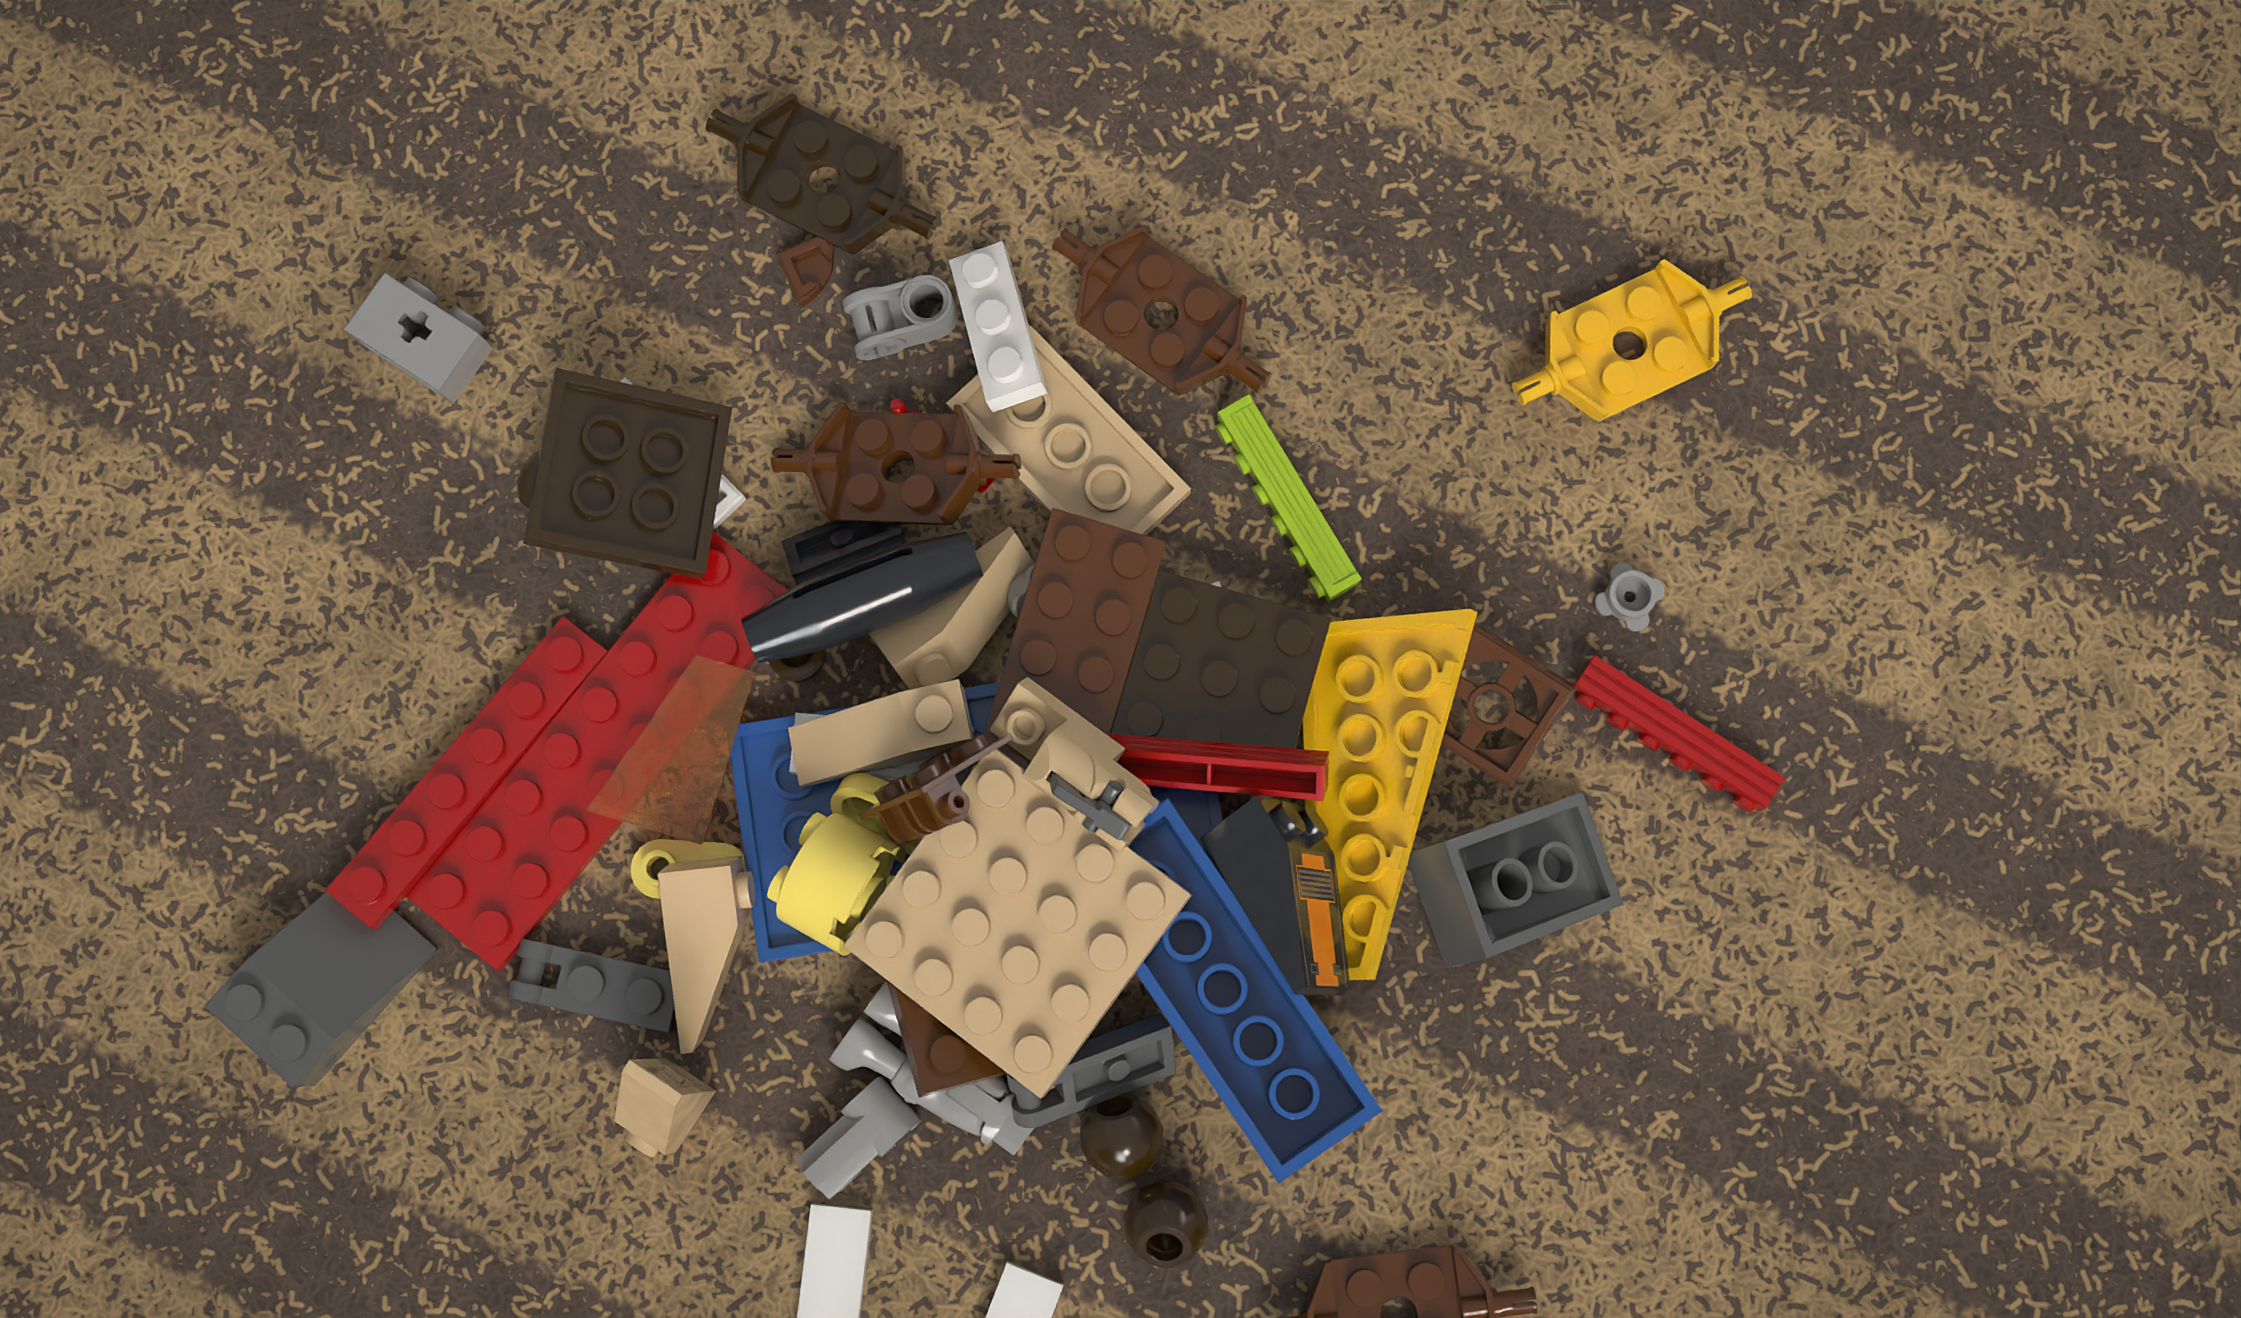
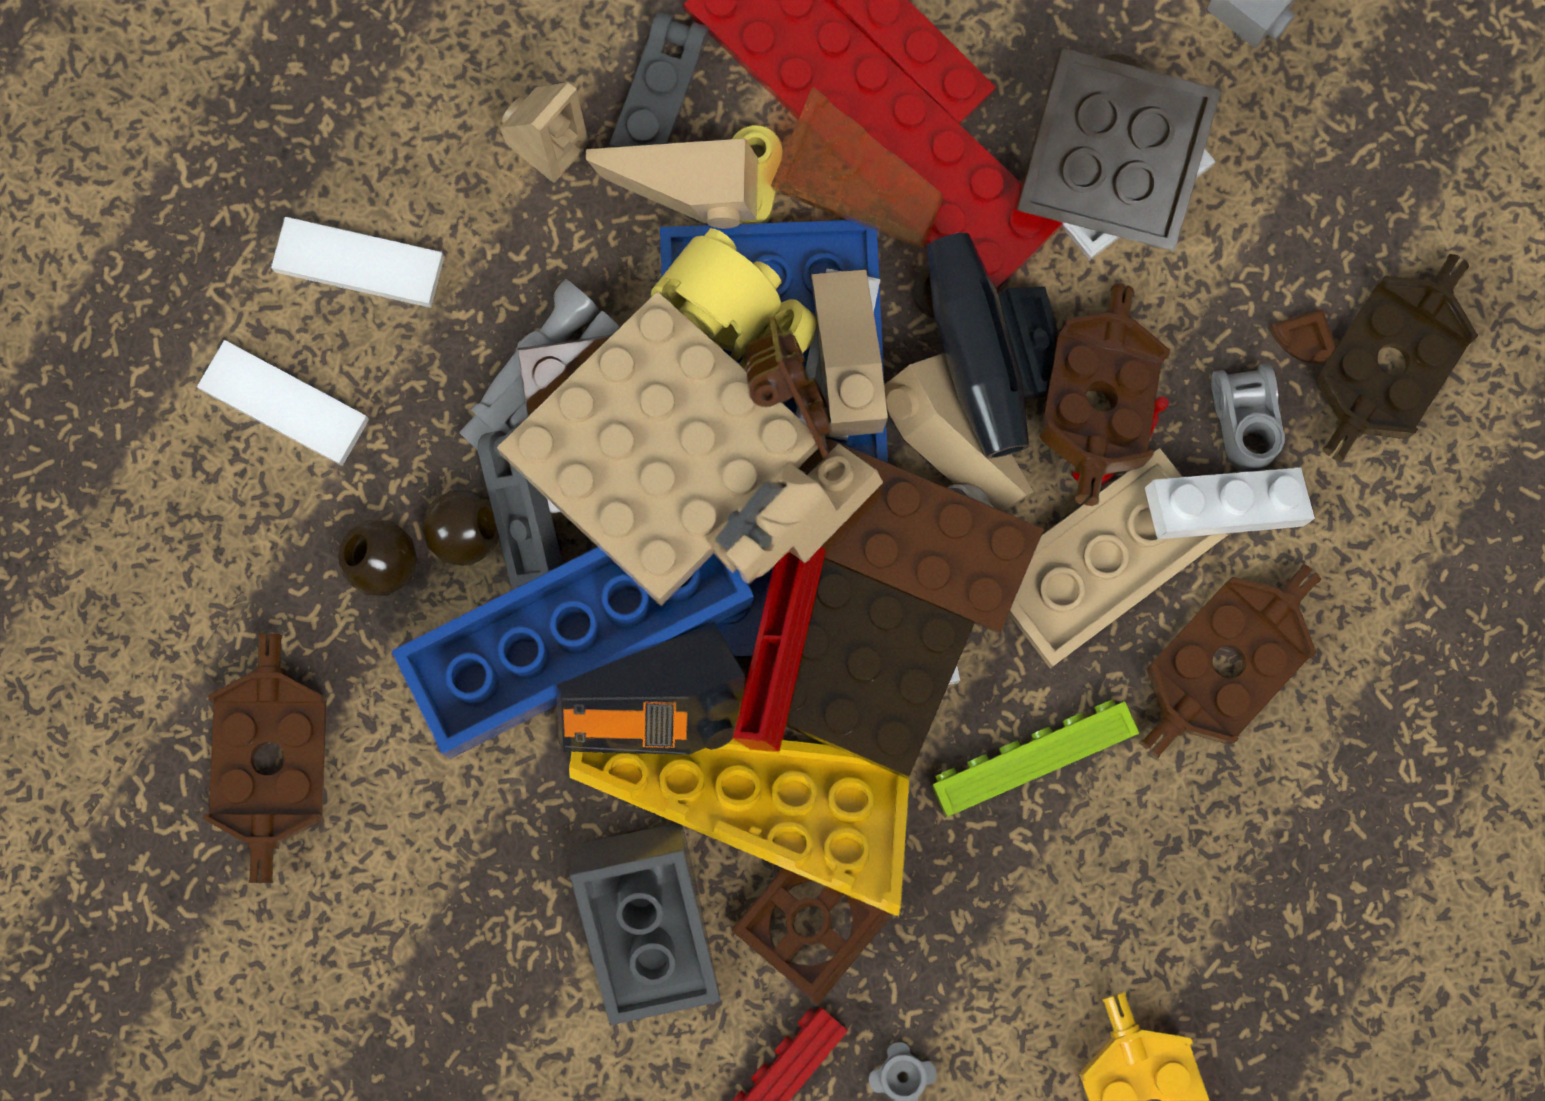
camera: 90 degrees right, 0 degrees up
light grey piece [795,1075,922,1199] -> none

